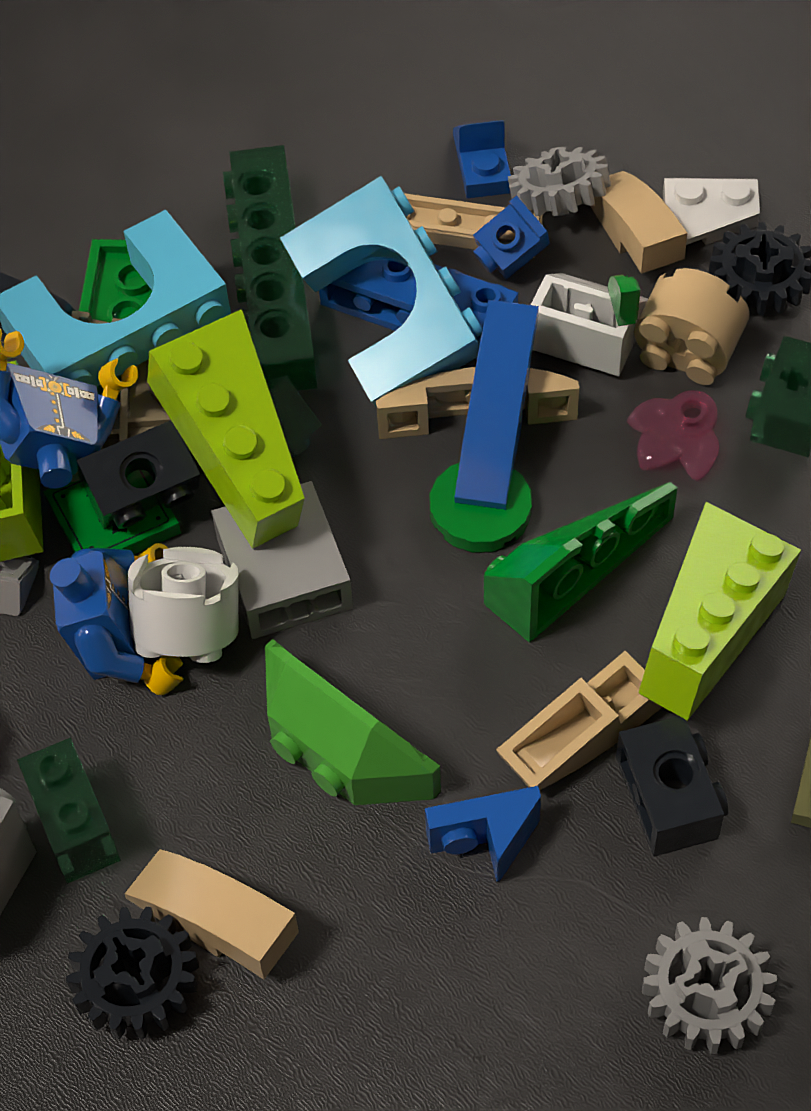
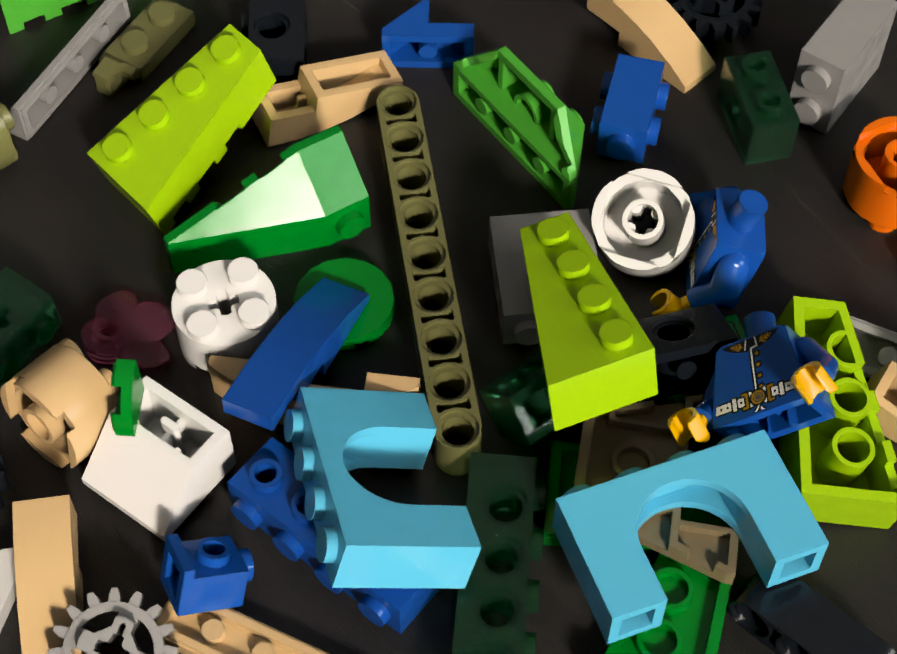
camera: 170 degrees left, 0 degrees up
none -> white brick [171,257,280,372]
none -> olive beam [376,85,482,476]
none -> blue brick [590,54,670,164]

